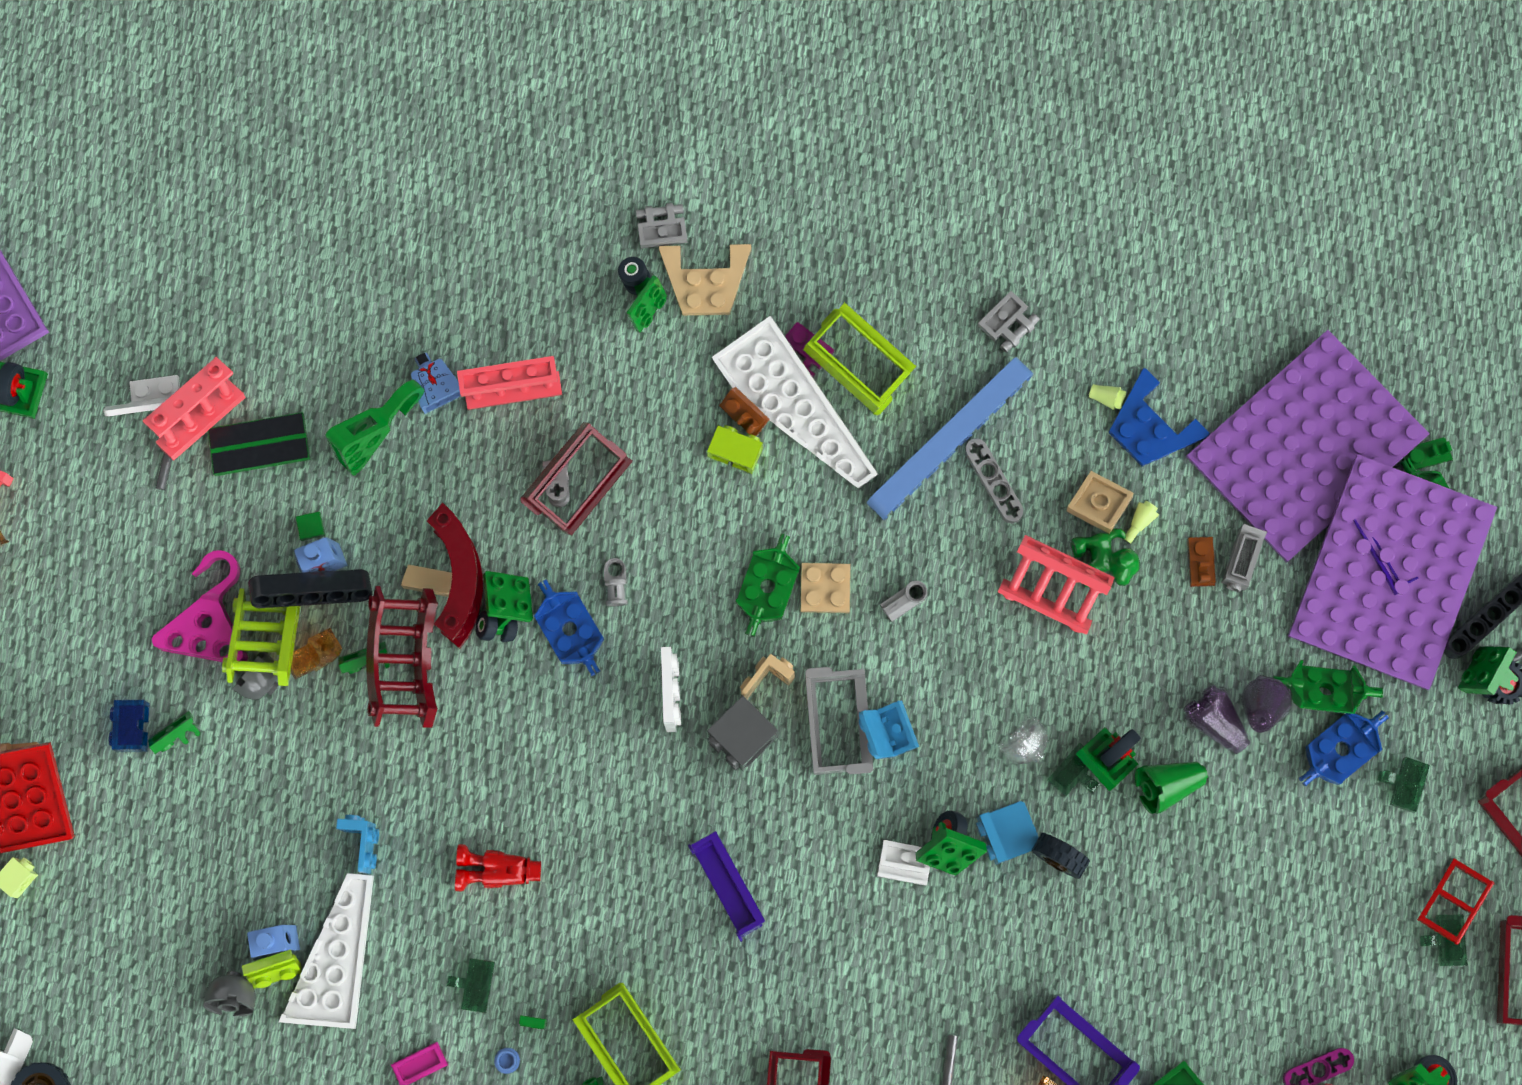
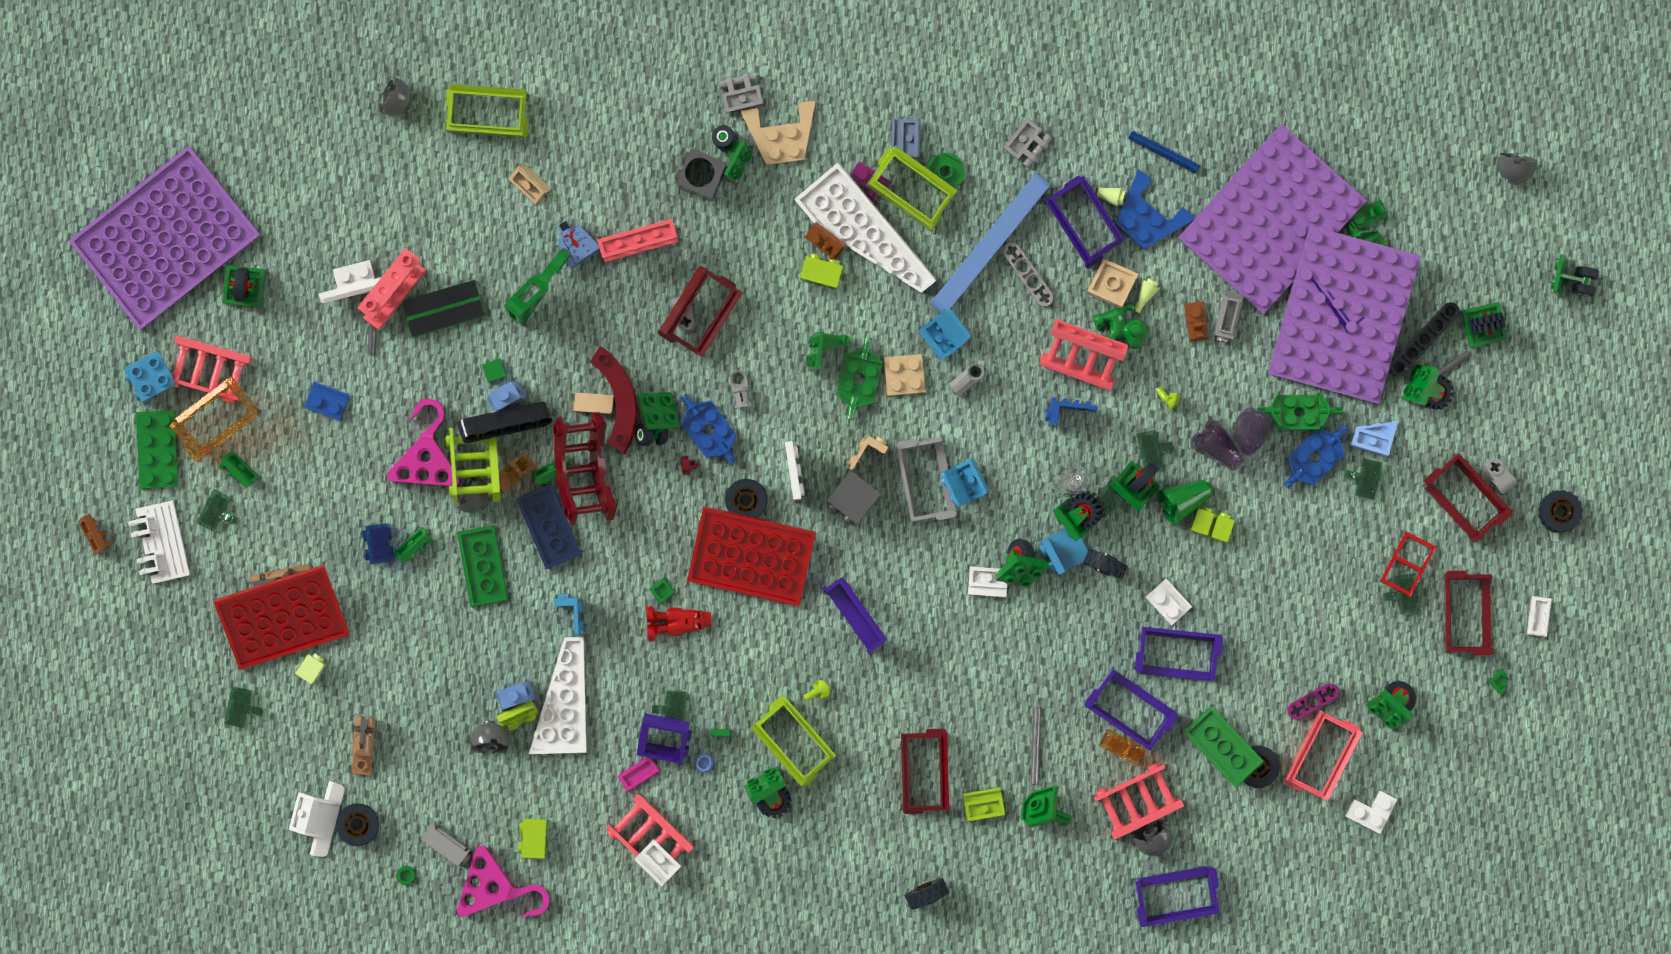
camera: 10 degrees left, 10 degrees up
none -> blue plate [304,381,350,421]
none -> medium nougat plate [351,716,375,775]
none -> dark grey cylinder [378,76,413,116]
none -> lime piece [446,84,529,138]
none -> green tile [457,525,509,608]
none -> tan slope [508,163,551,205]
none -> dark blue plate [516,484,582,569]
none -> dark purple window [637,713,692,764]
none -> green tile [649,578,676,604]
none -> dark grey brick [675,148,727,202]
none -> dark red tile [680,456,699,475]
none -> red plate [687,506,816,606]
none -> black wheel [725,479,768,518]
none -> lime plate [803,680,830,701]
none -> green plate [806,331,850,371]
none -> sand blue plate [891,119,921,158]
none -> dark azure bracket [918,307,971,361]
none -> green plate [927,152,964,191]
none -> dark purple piece [1044,176,1124,268]
none -> blue plate [1045,397,1098,427]
none -> plate [1052,491,1105,542]
none -> blue axle [1128,129,1200,174]
none -> dark purple piece [1135,627,1223,681]
none -> clear green plate [1136,430,1174,468]
none -> white plate [1145,579,1192,626]
none -> lime plate [1156,386,1180,410]
none -> lime piece [1189,506,1235,543]
none -> light blue wing [1351,421,1398,457]

